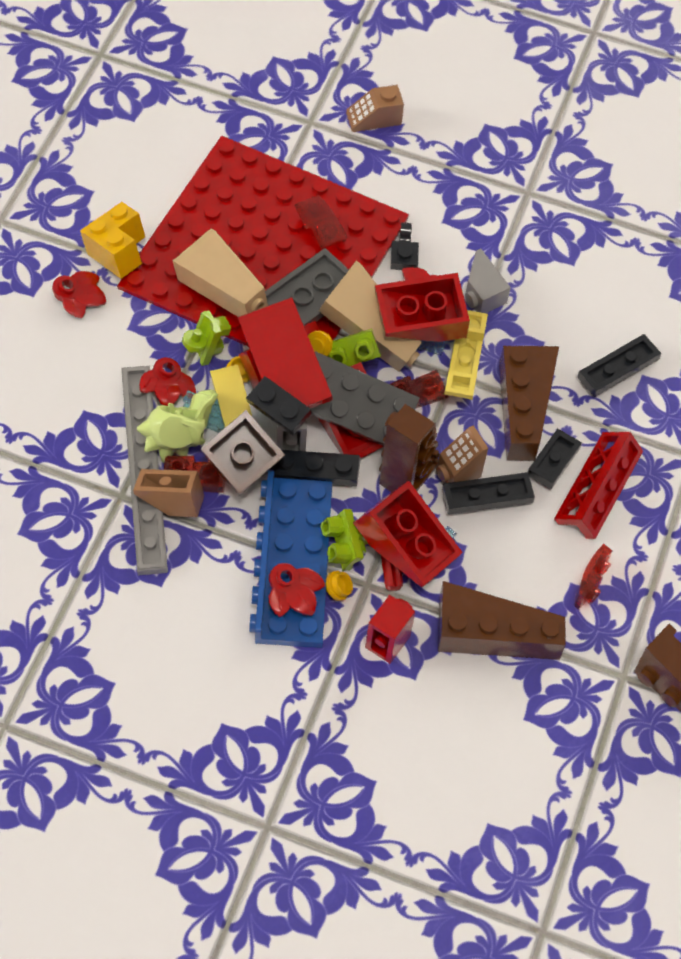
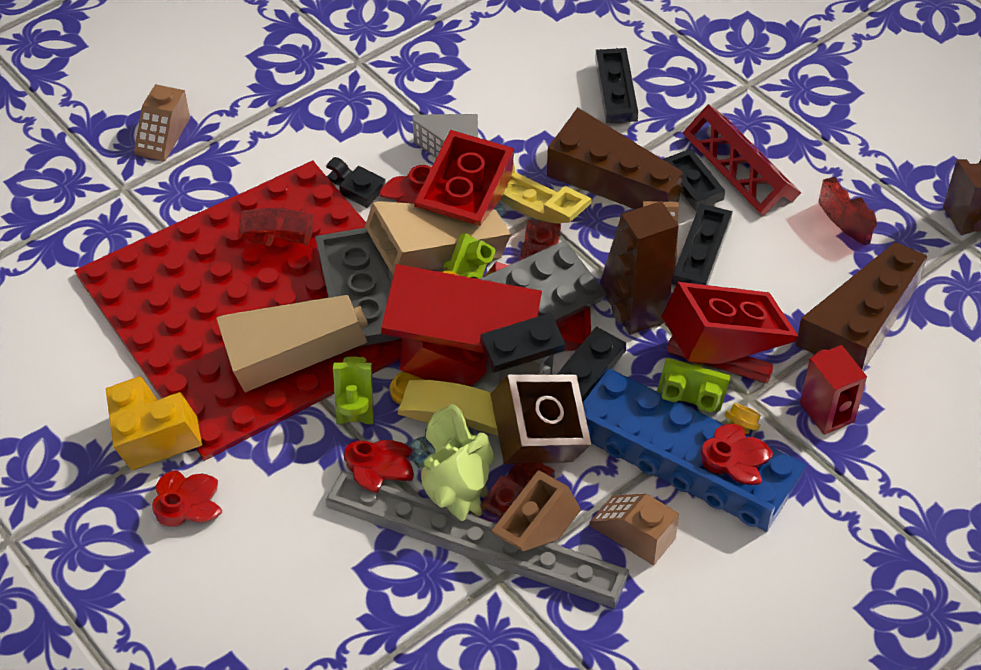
camera: 55 degrees left, 10 degrees down
none -> medium nougat slope [589,493,679,566]

